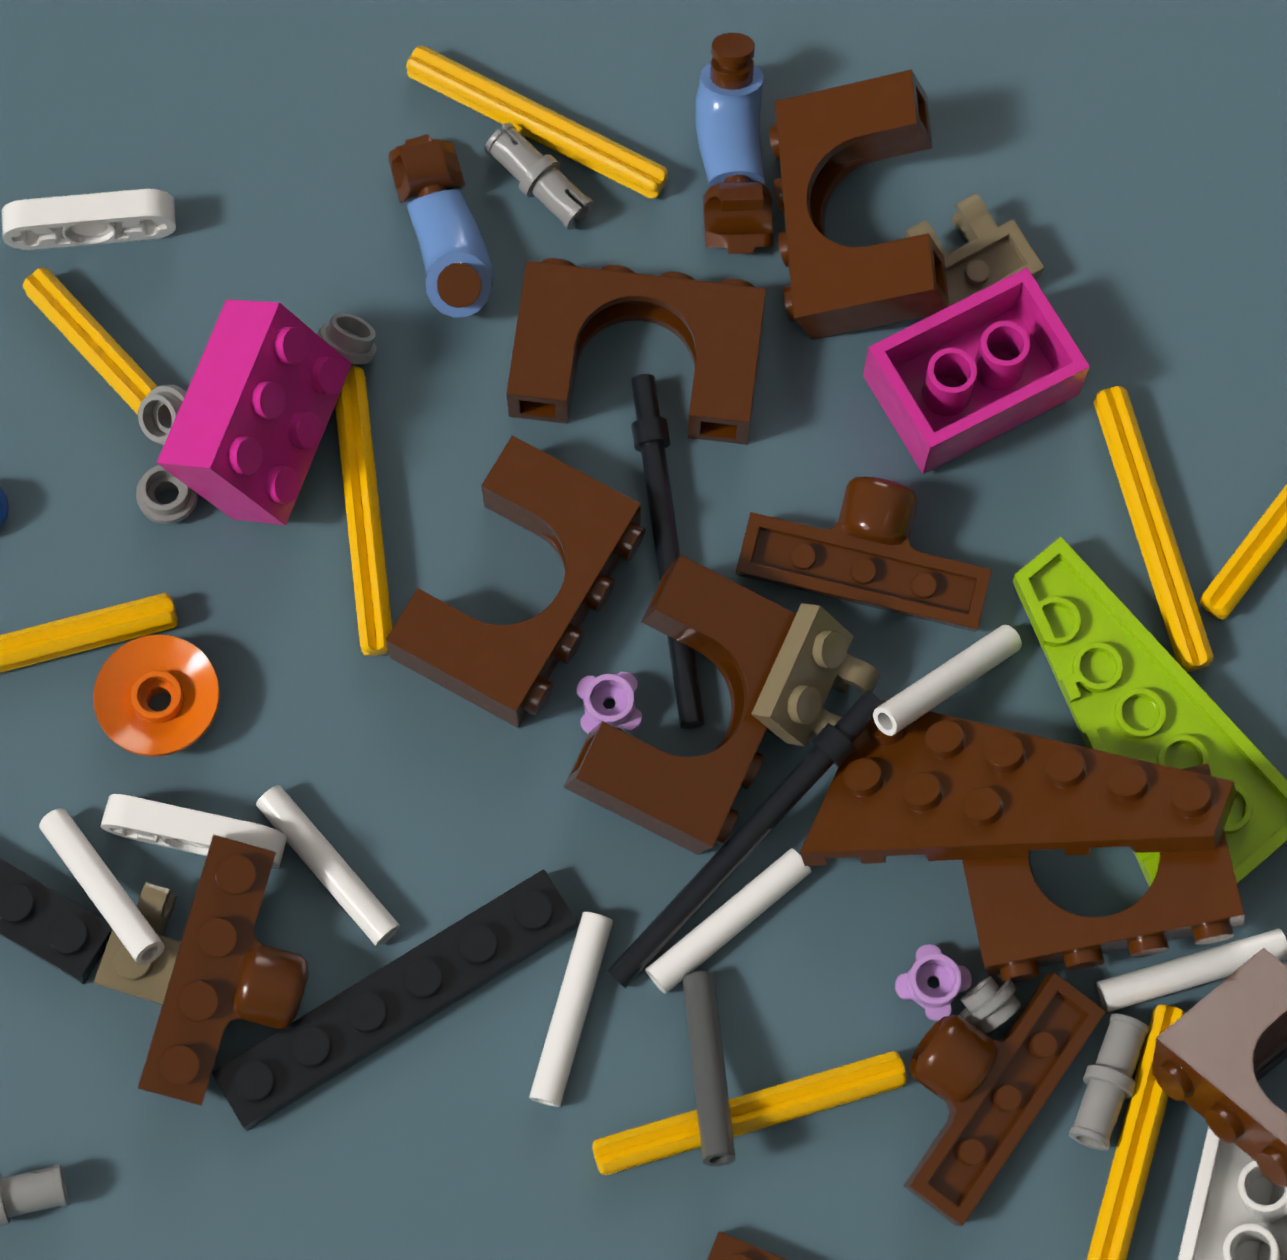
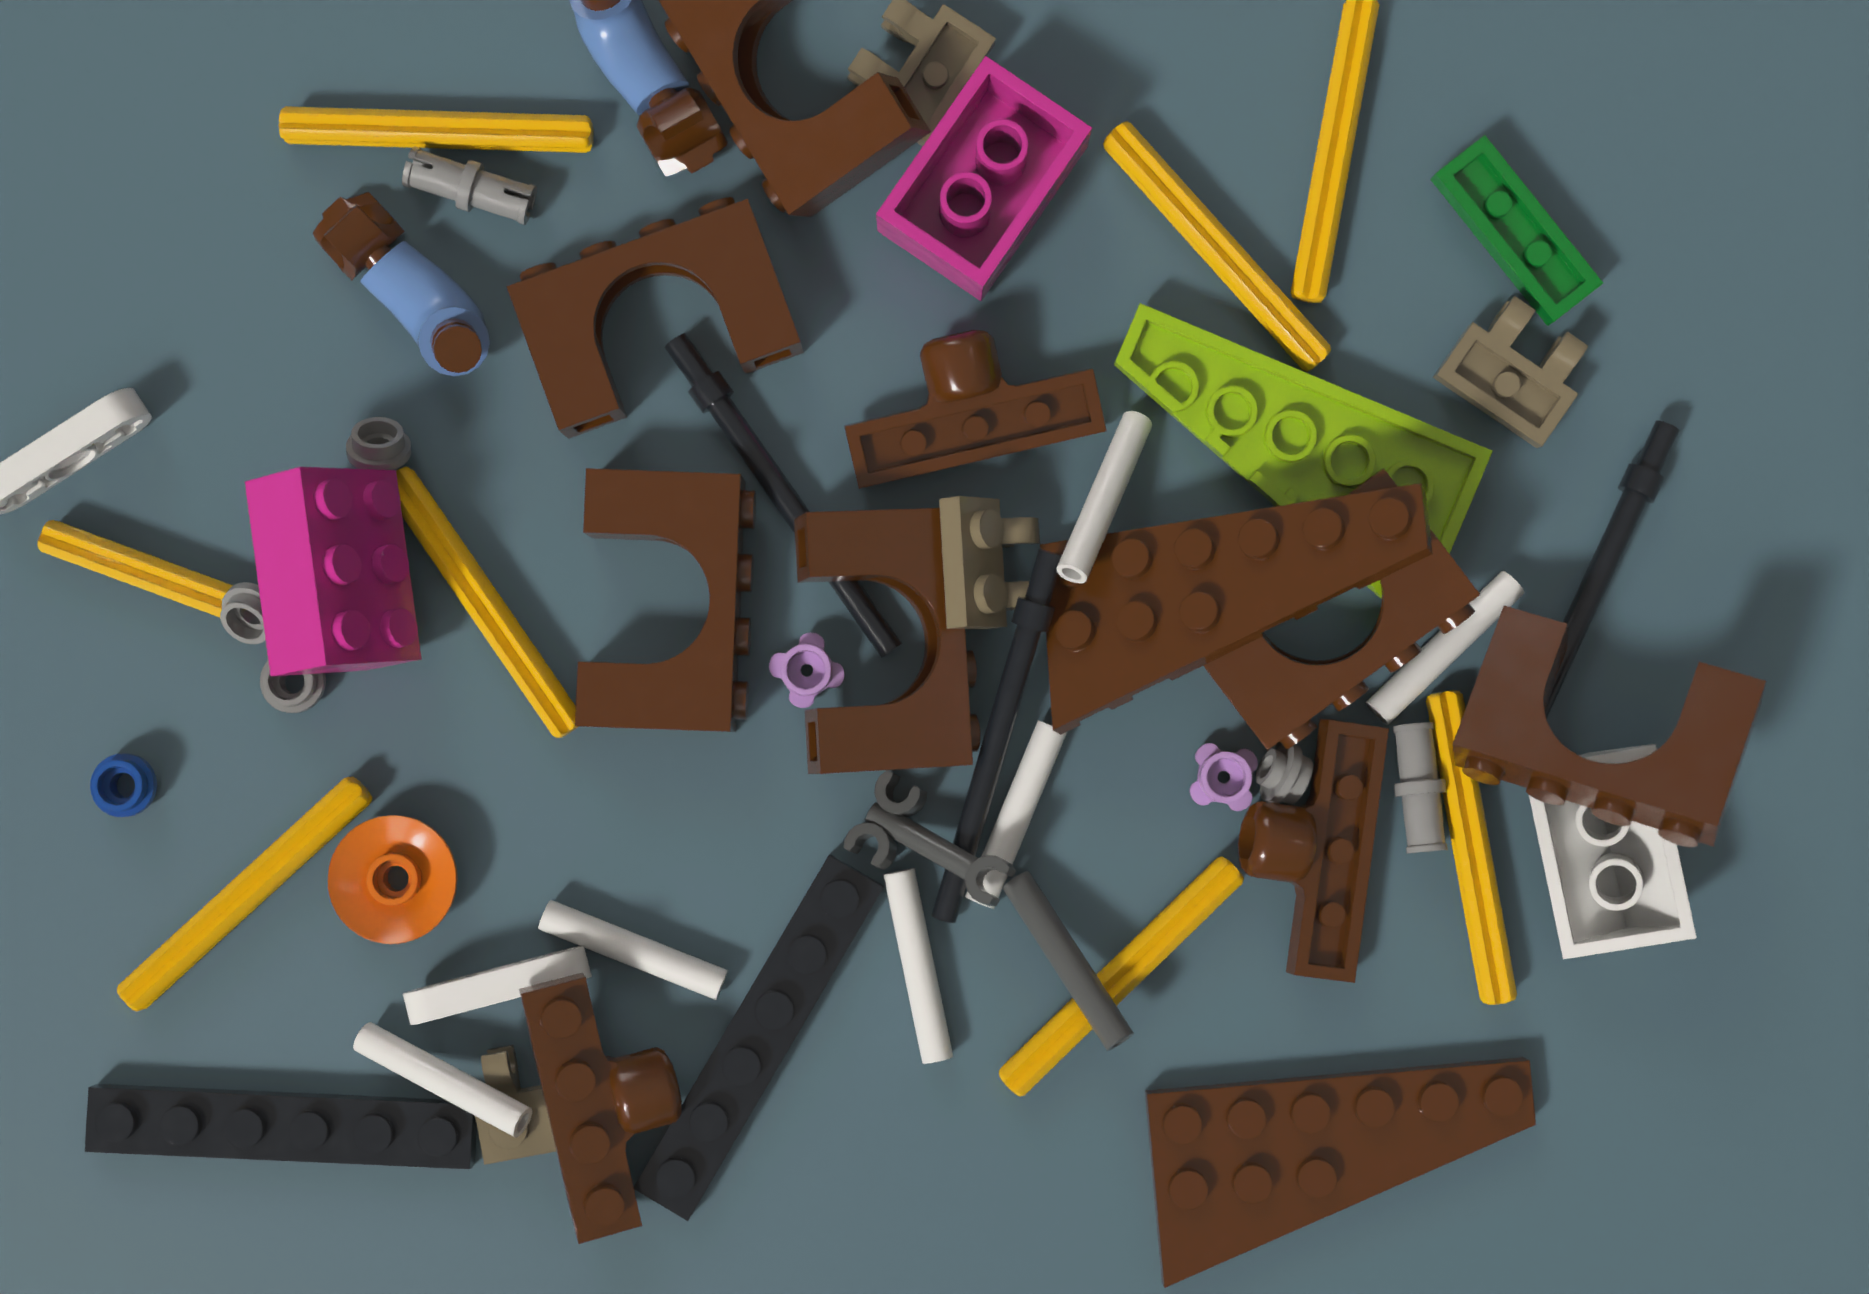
camera: 30 degrees left, 15 degrees up
none -> dark grey bar [844,770,1016,906]

